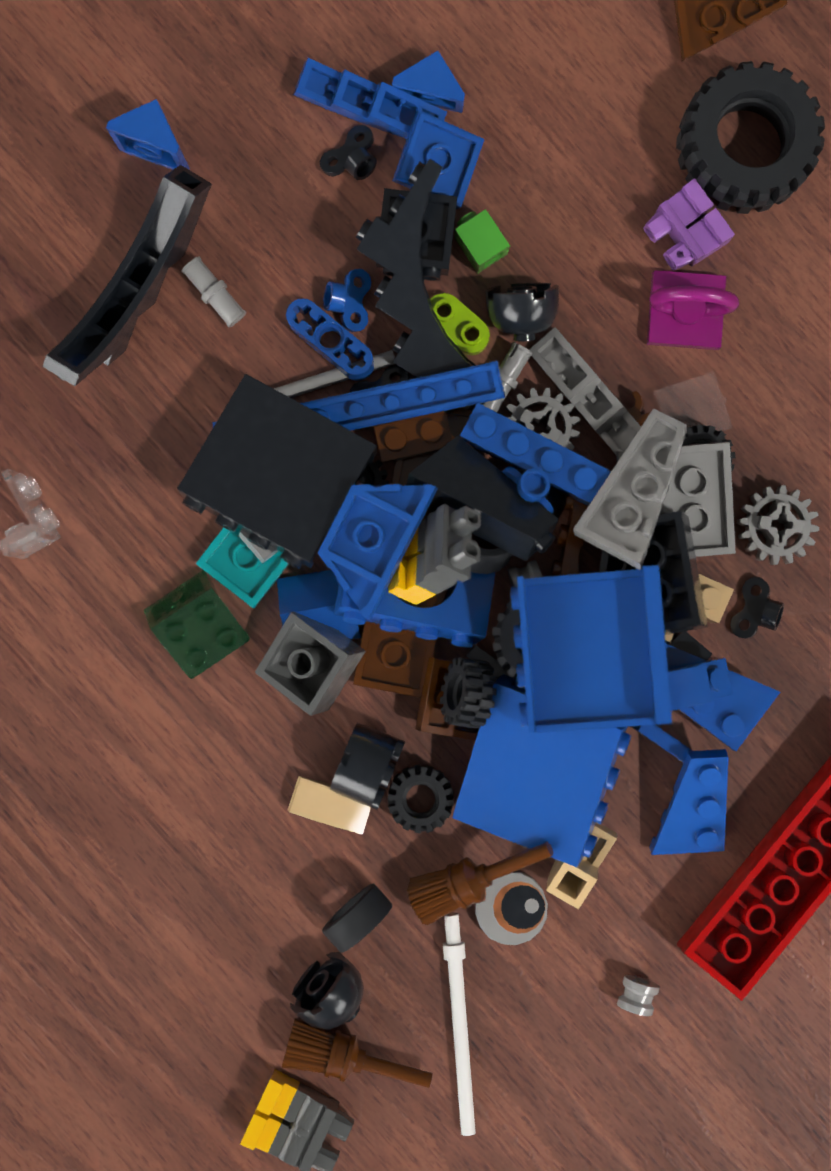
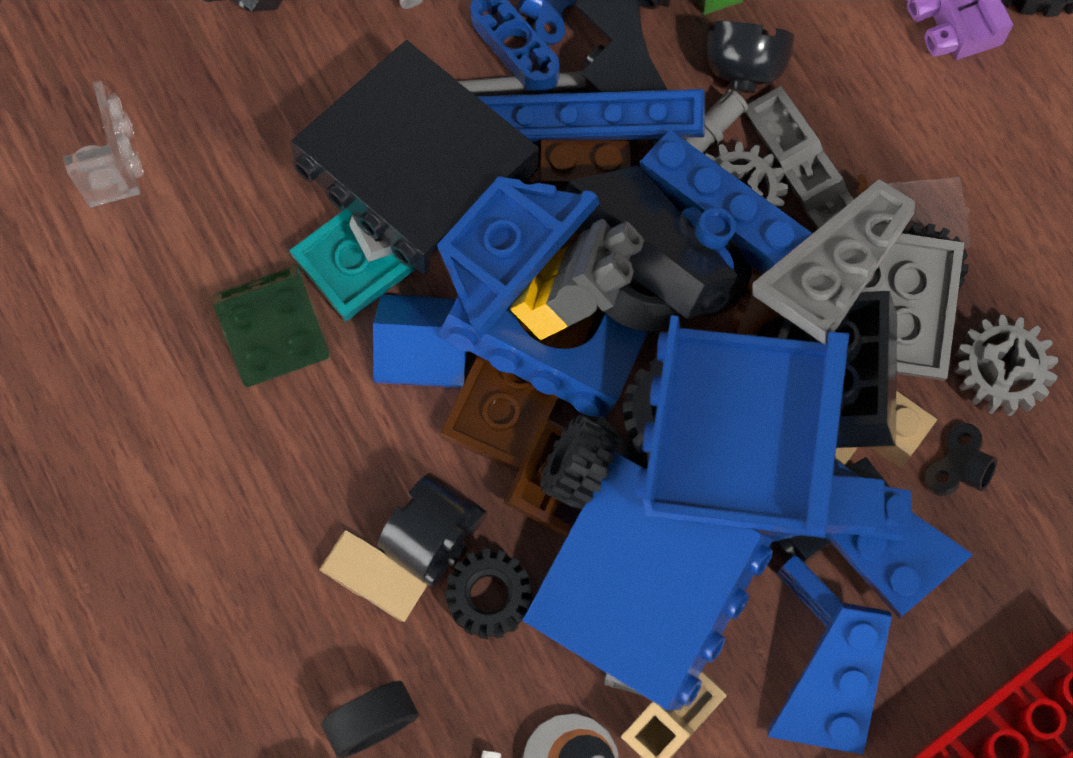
camera: 15 degrees right, 15 degrees down
dark grey slope [255,612,366,716] -> none
reddish brown piece [407,842,553,925] -> none
lime plate [430,293,490,356] -> none
magenta tile [647,270,739,350] -> none

